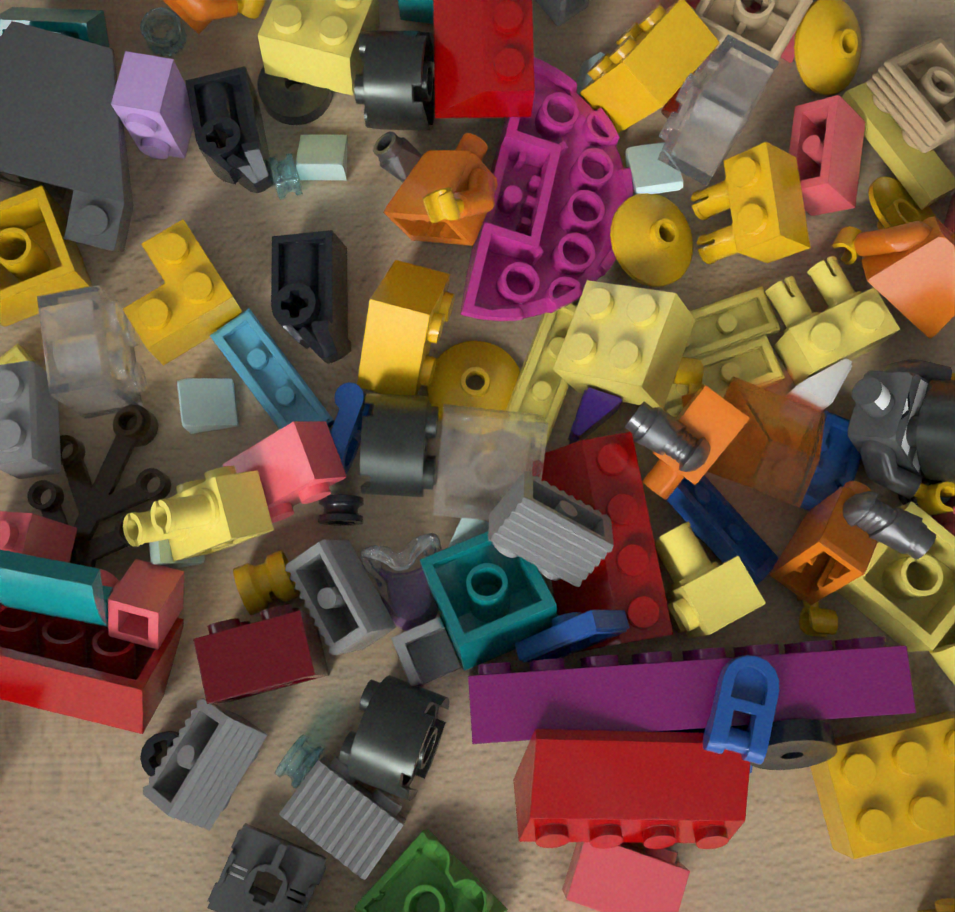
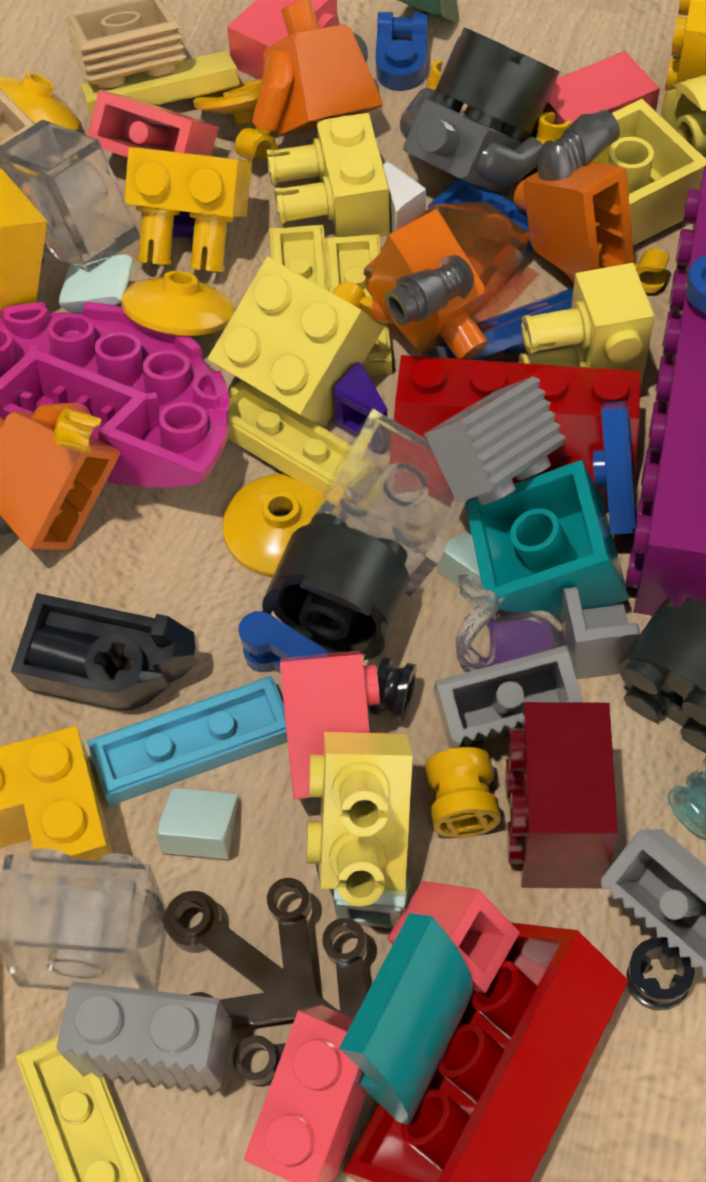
camera: 70 degrees left, 20 degrees down
yellow brick [357,260,455,396] -> none

